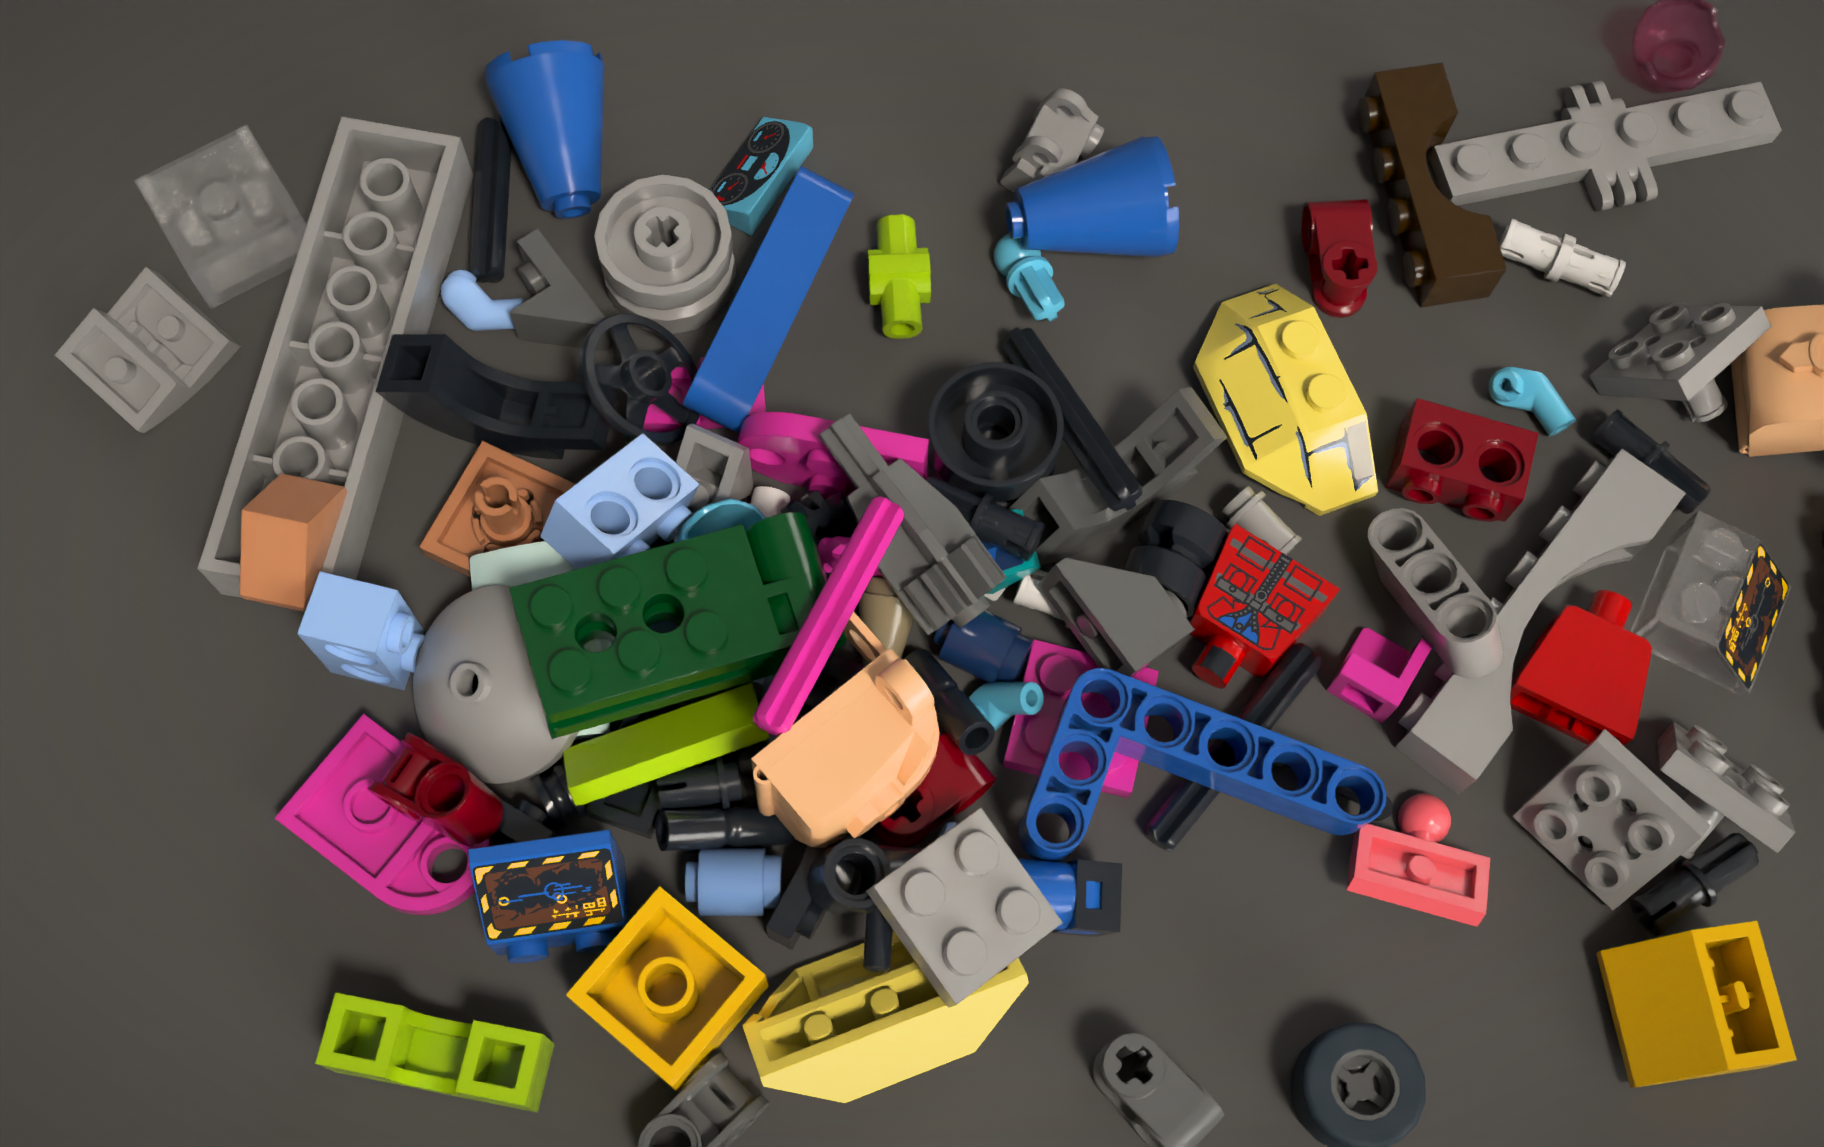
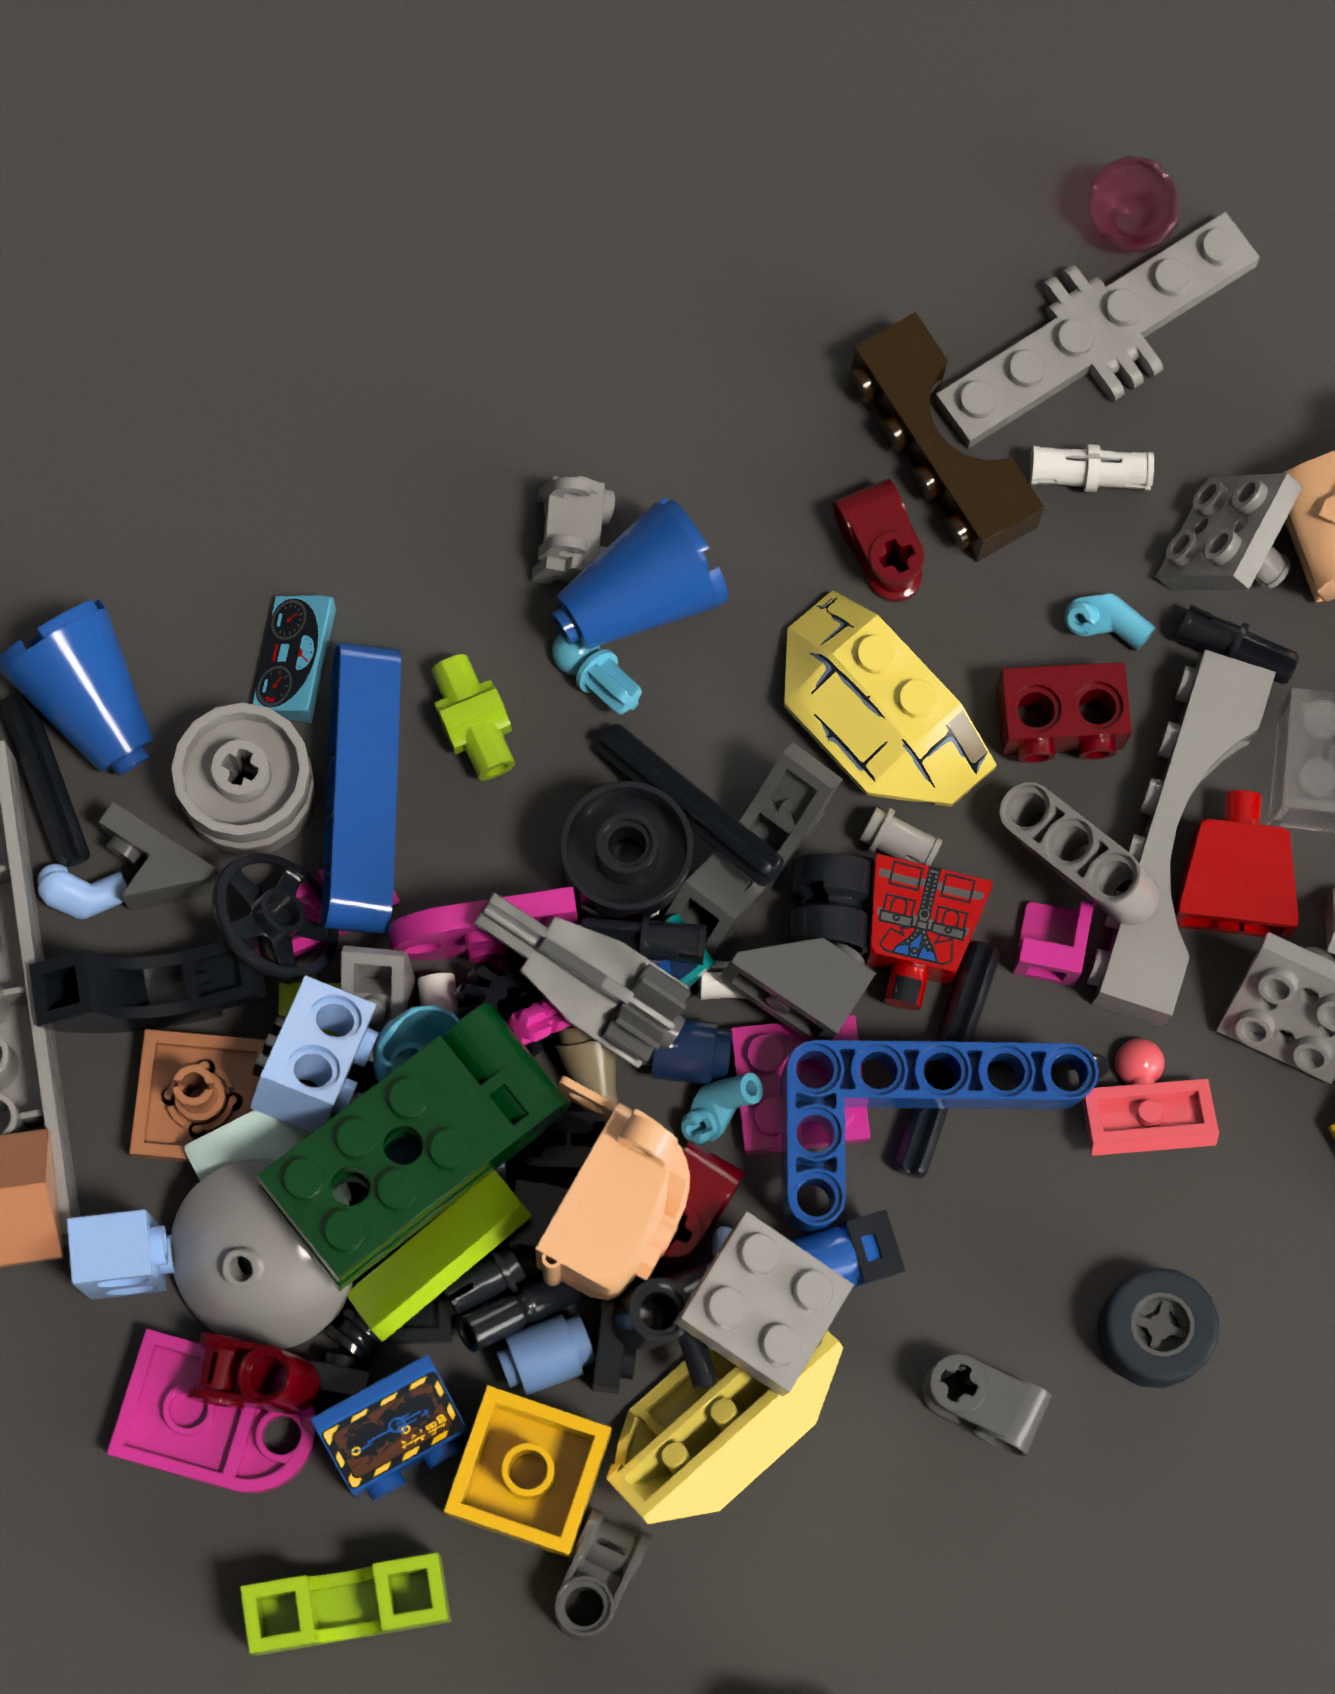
camera: 20 degrees left, 5 degrees up
dark pink axle [753,496,904,737] -> none
black piece [904,650,995,755] -> none

